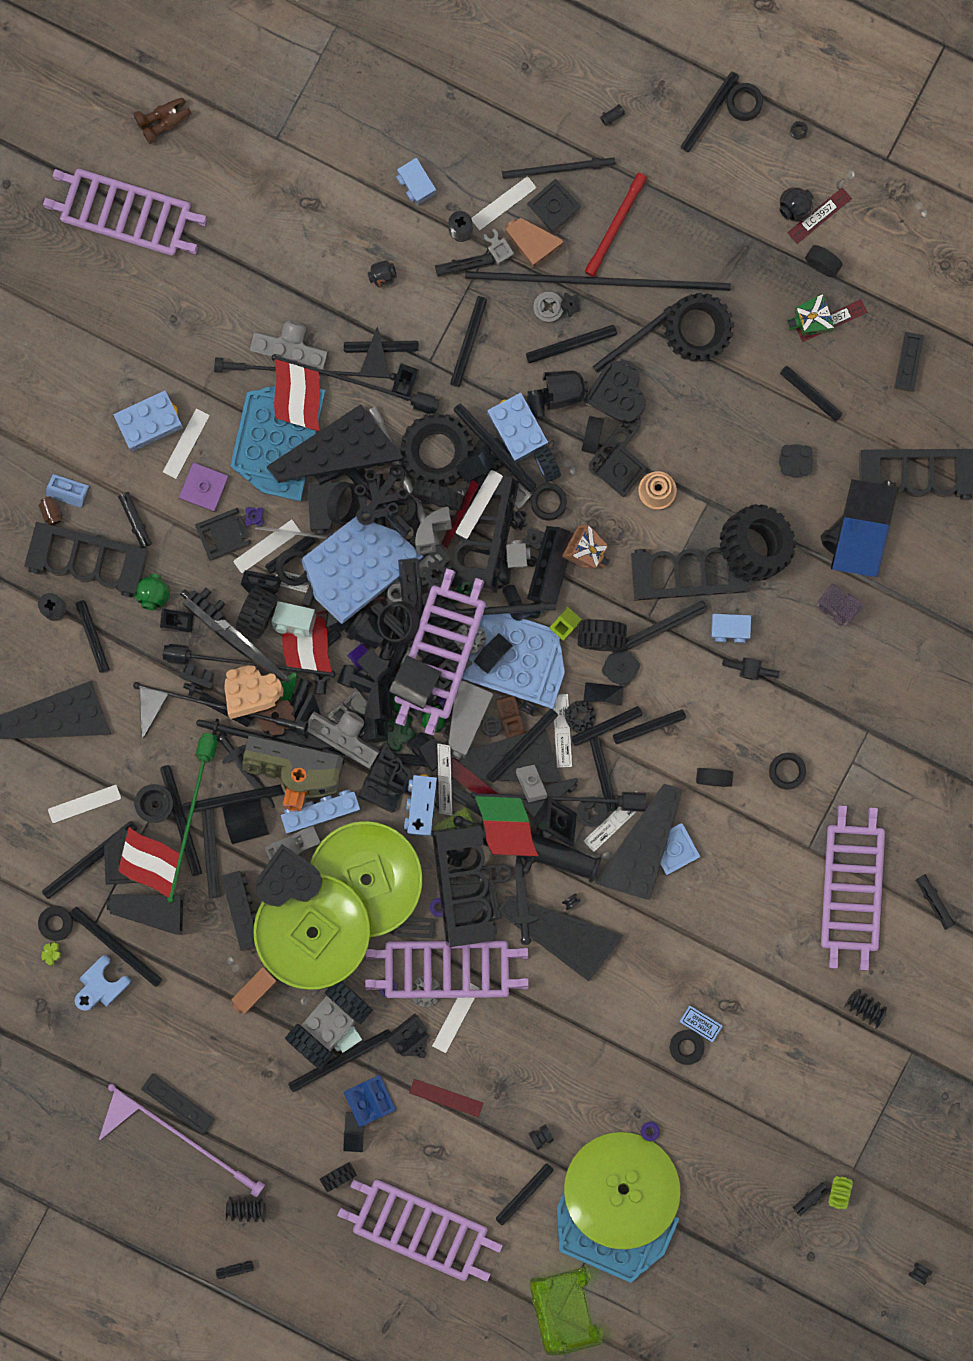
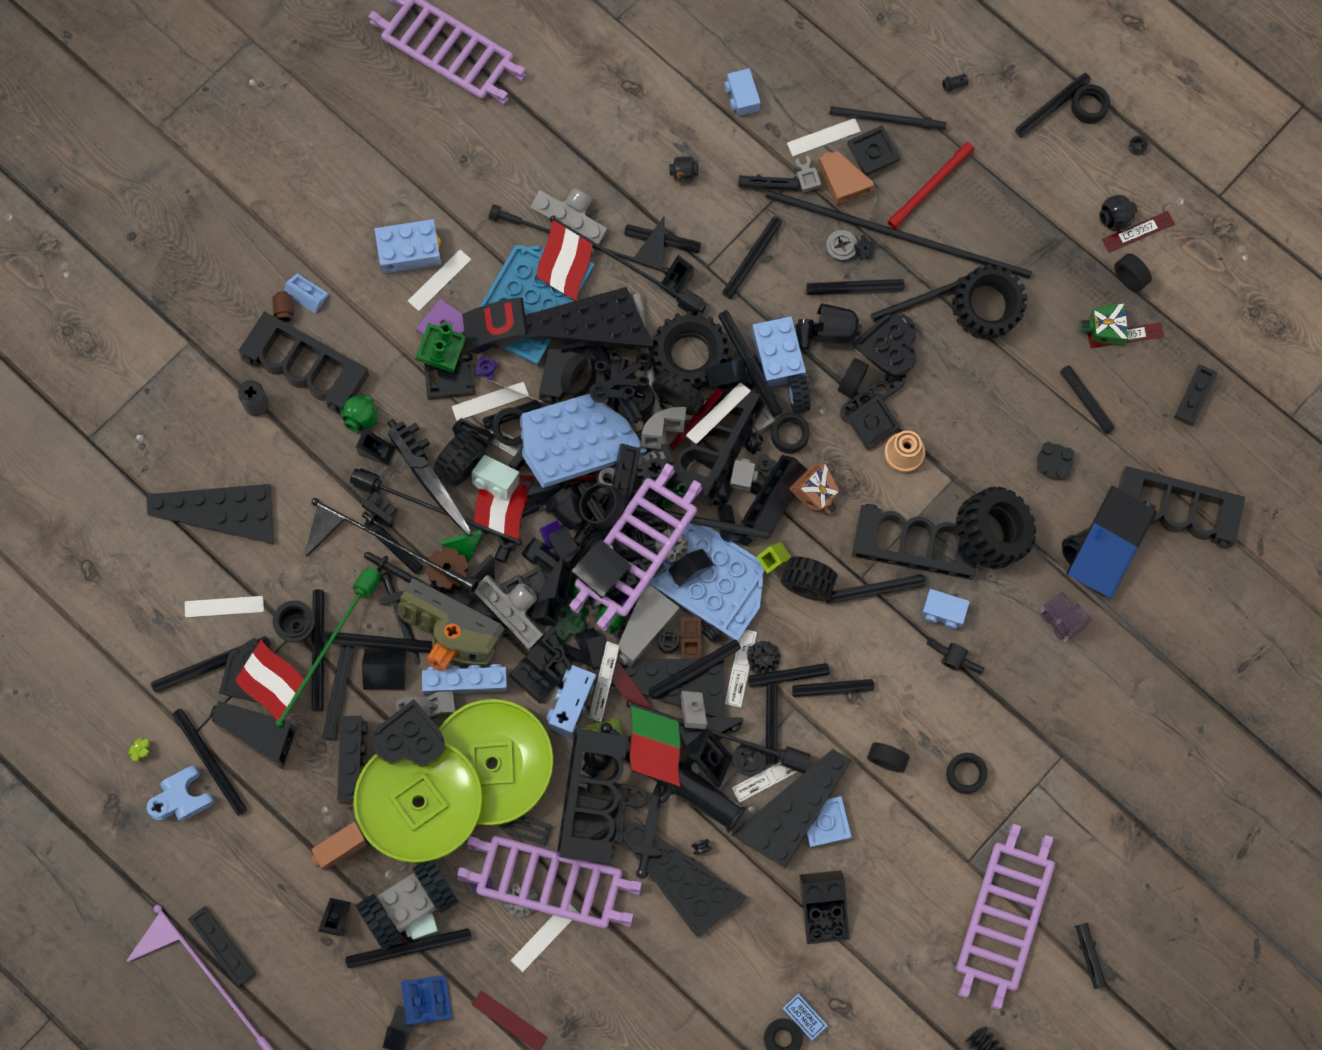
camera: 10 degrees right, 10 degrees down
black tyre [38,906,73,941] -> none
black axle [76,600,109,673] -> none
black pin [118,492,152,549] -> none
light nougat plate [224,665,284,719] -> none
black pin [291,679,312,718] -> none
black slope [385,1013,430,1058] -> none
dark purple plate [430,898,442,917] -> none
black axle [437,783,482,817] -> none
black piece [448,211,473,242] -> none
black slope [583,682,624,706] -> none
black piece [602,651,640,687] -> none
none -> black slope [318,898,351,936]
none -> green plate [415,322,466,373]
none -> black slope [462,297,528,354]
none -> black slope [799,870,849,944]

